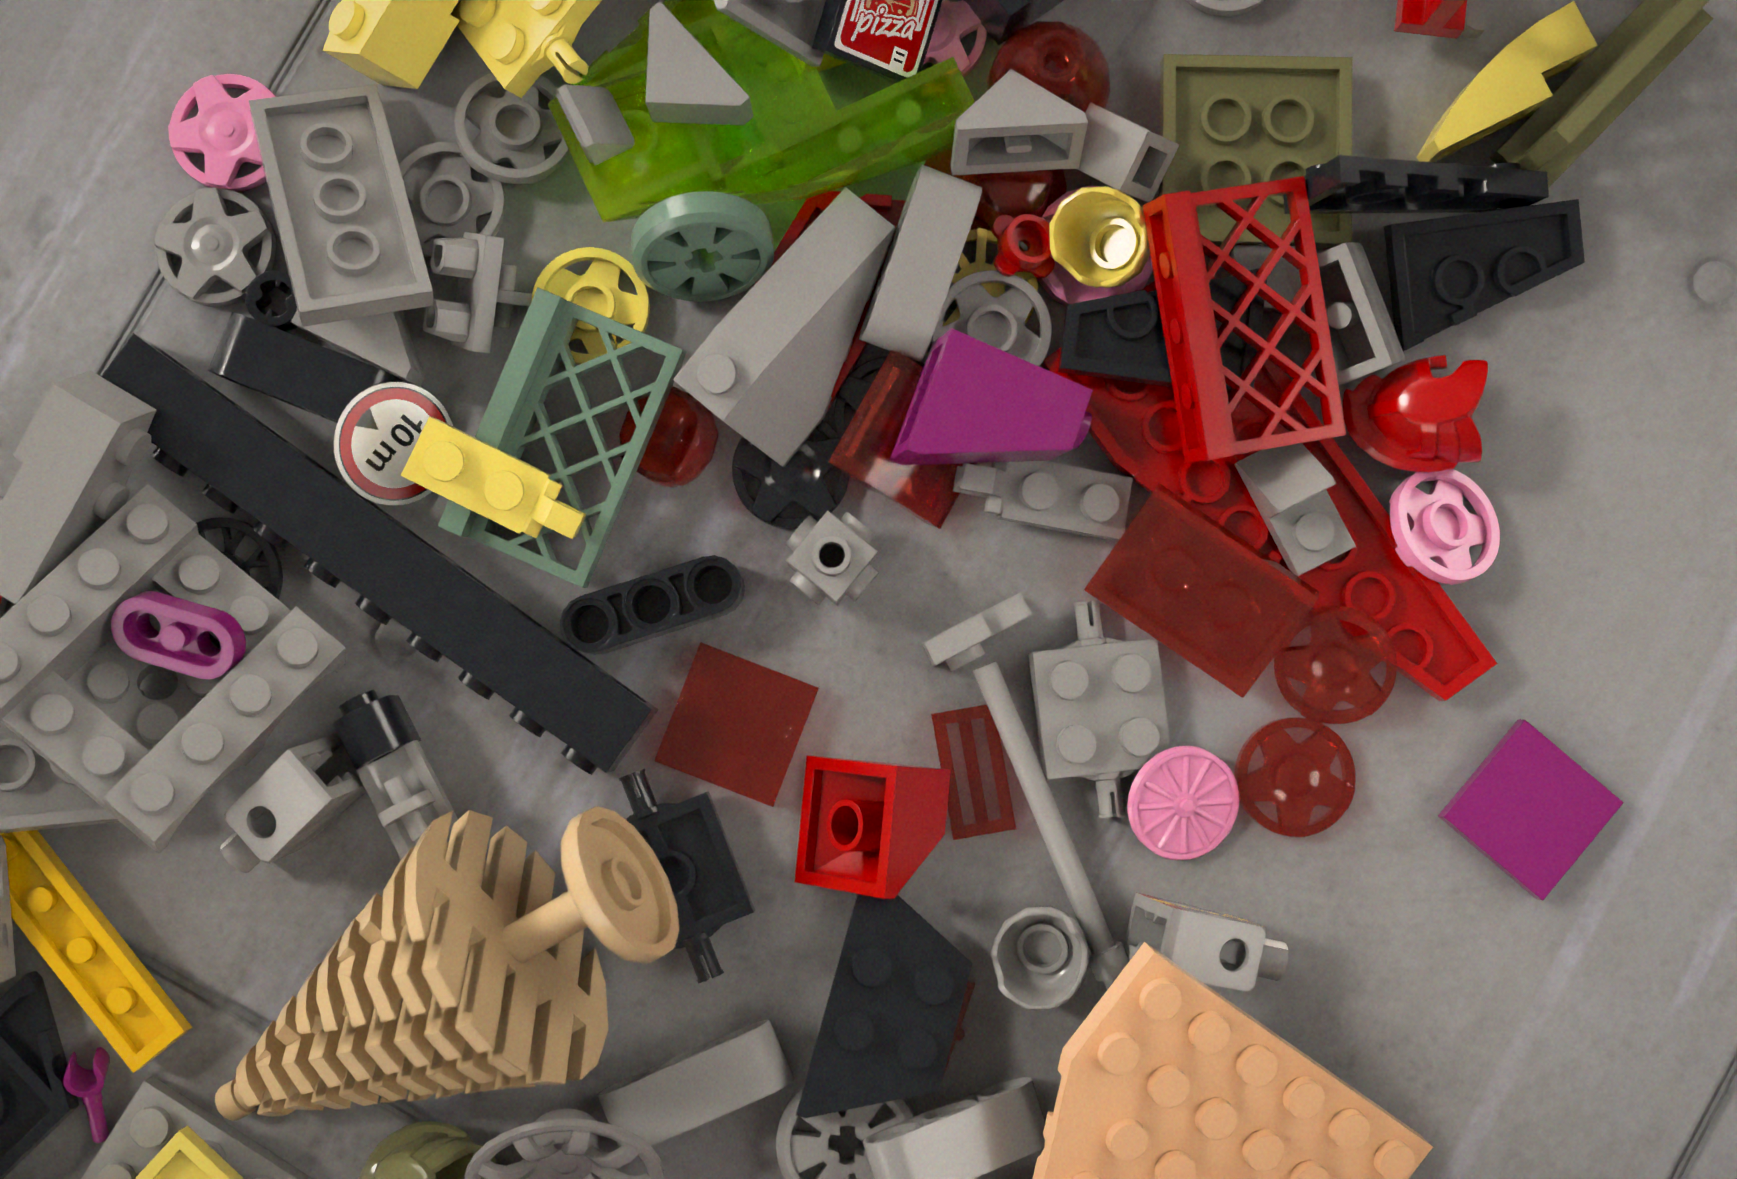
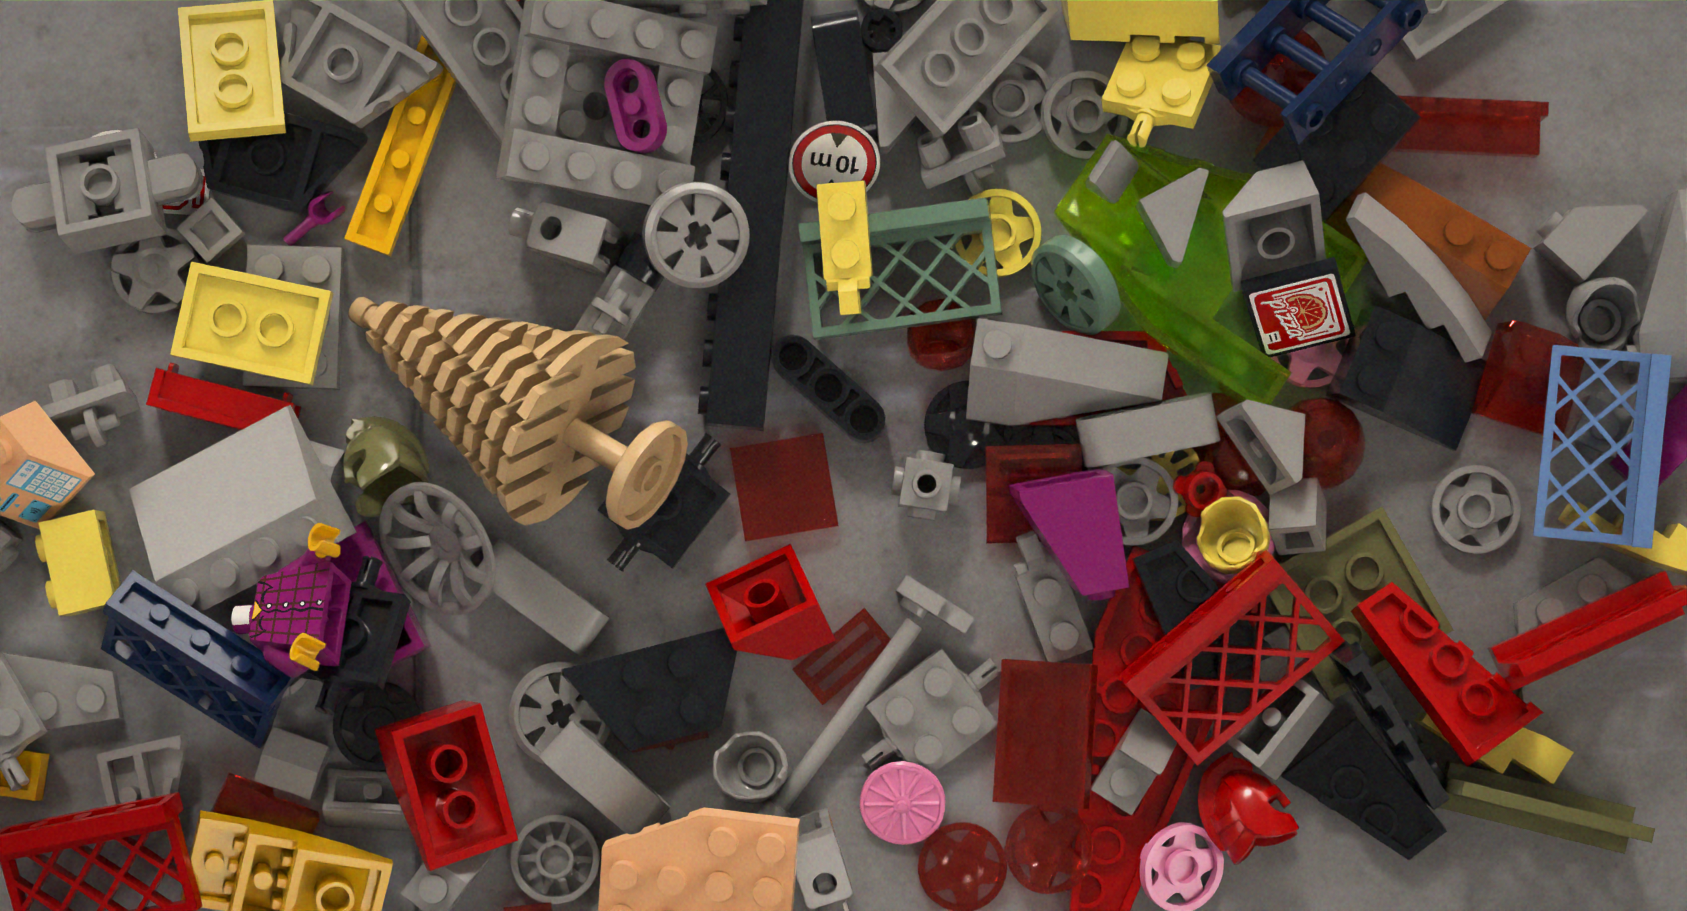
camera: 60 degrees right, 0 degrees up
none -> light grey wheel [642,182,750,288]
none -> red wing [1350,582,1544,767]

